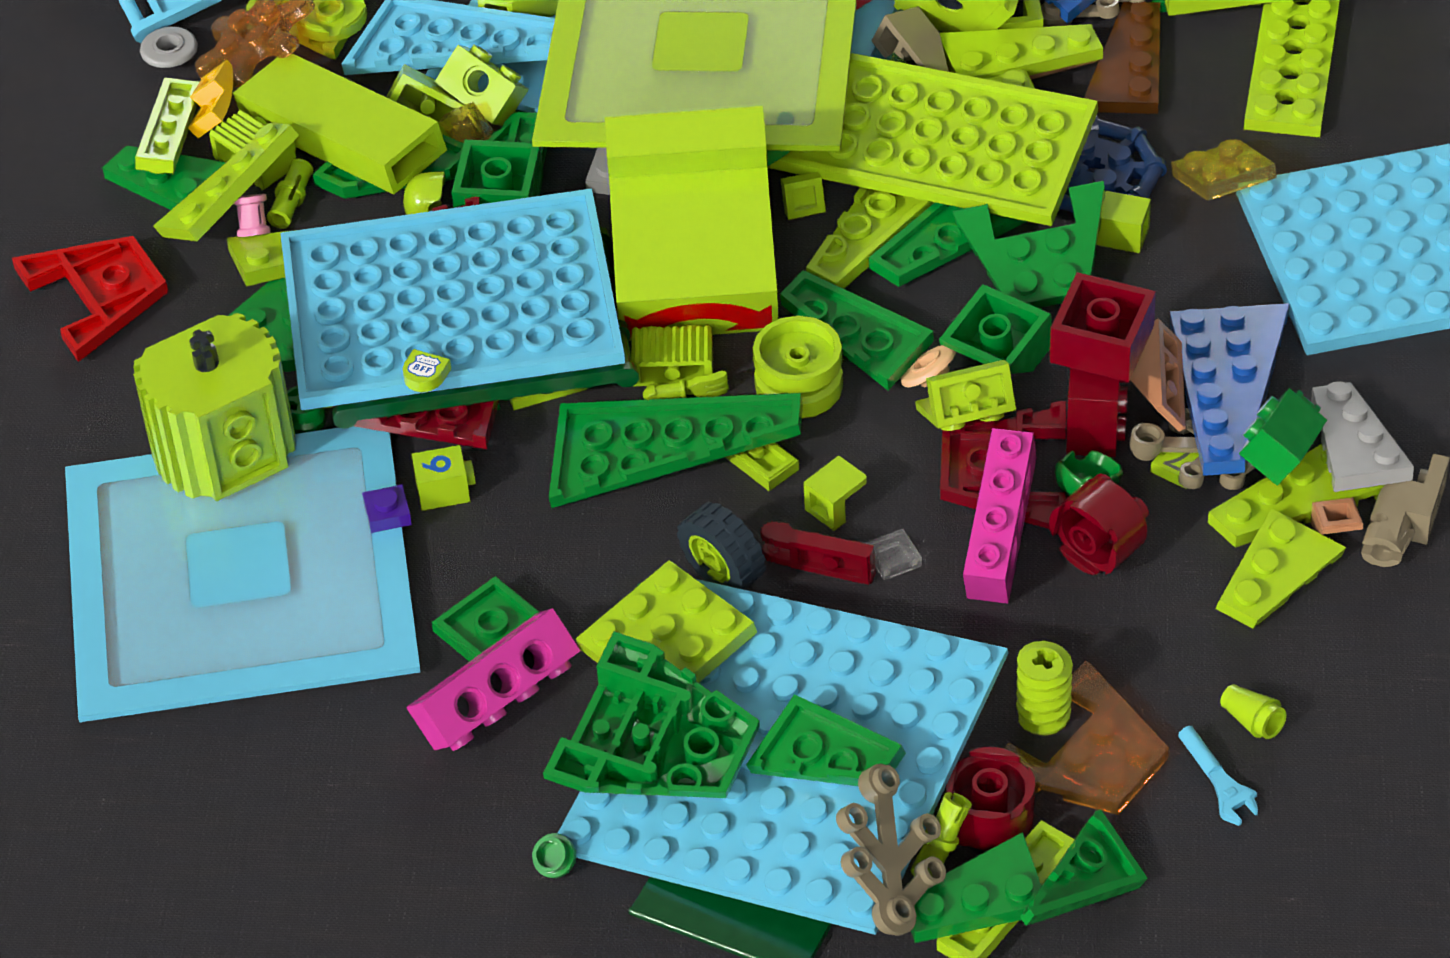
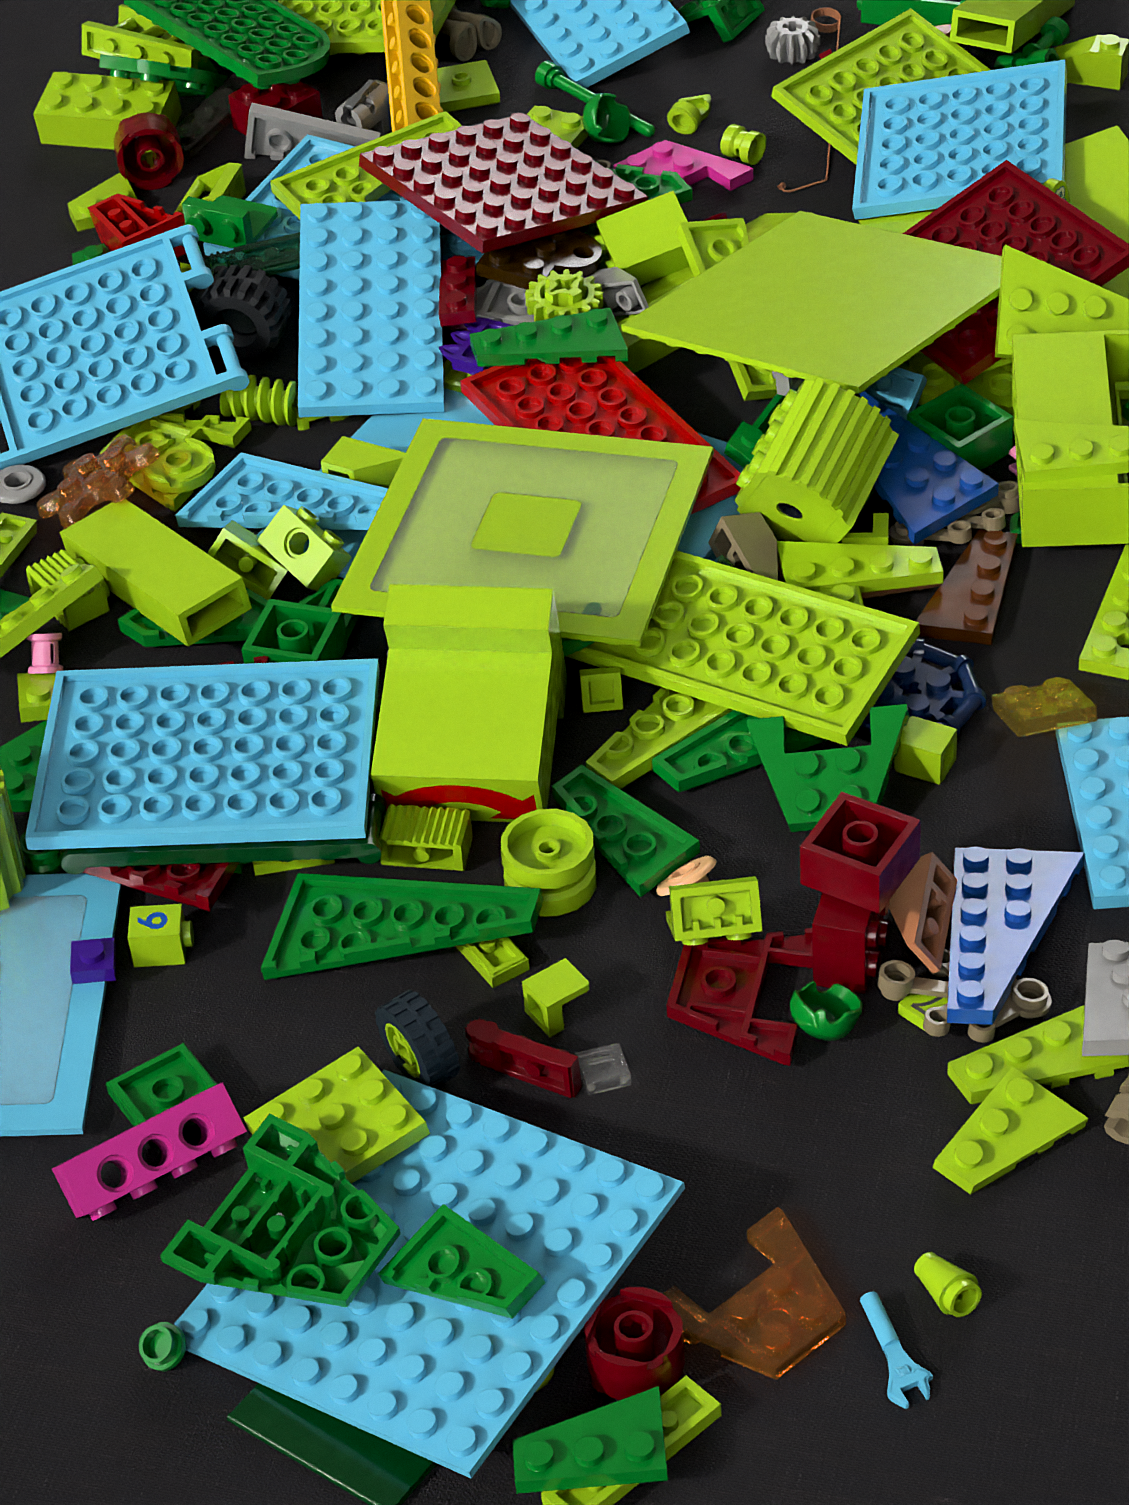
camera: 10 degrees right, 5 degrees down
yellow slope [188,60,233,138] -> none
lime pin [267,159,314,229] -> none
lime tile [402,349,451,392] -> none
lime hair [403,171,446,215] -> none
clear yellow plate [439,101,494,143] -> none
lime piece [643,371,729,400] -> none
dark tan plant [836,764,946,936] -> none
lime pin [910,792,972,877] -> none
green slope [939,284,1052,374] -> none
dark pink brick [963,428,1037,604] -> none
lime piece [1016,641,1073,735] -> none
green wing [1020,809,1148,926] -> none
dark red brick [1049,473,1149,575] -> none
green brick [1239,388,1327,486] -> none
nougat slope [1311,498,1363,535] -> none

